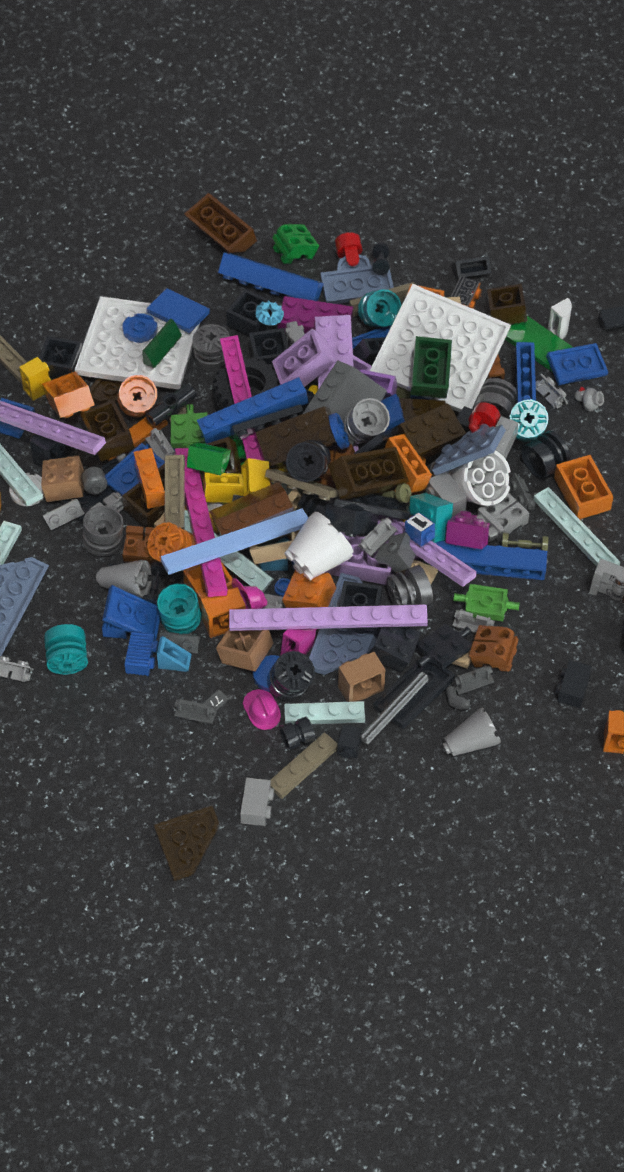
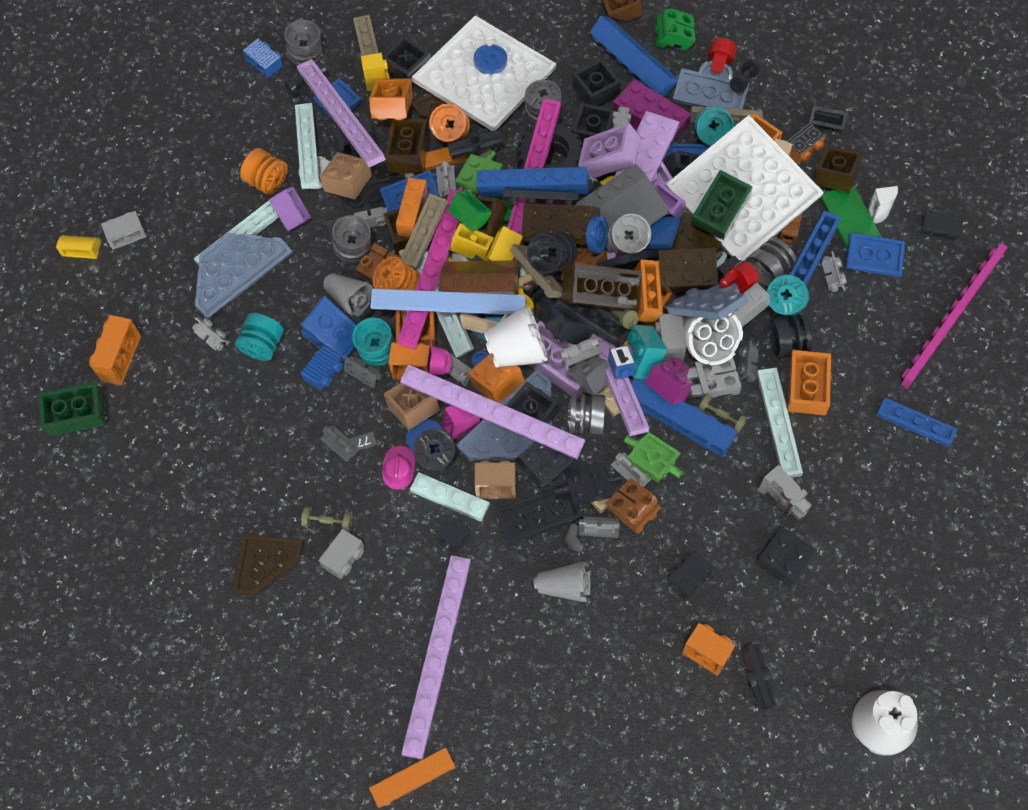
camera: 30 degrees right, 10 degrees up
light grey hinge [43,499,84,530] -> none
dark grey head [81,467,107,494] -> none
dark green slope [142,319,182,368] -> none
blue tile [146,288,210,333] -> none
dark azure slope [157,636,192,672] -> none
medium azure gear [255,300,284,325] -> none
dark tan plate [271,732,338,799] -> none
black wheel [279,716,316,750] -> none
axle [360,672,428,744] -> none
light grey animal [575,387,604,411] -> none
none -> medium lavender brick [269,186,312,231]
none -> olive wheel [301,507,353,533]
none -> orange tile [369,748,456,808]
none -> lavender plate [401,555,471,760]

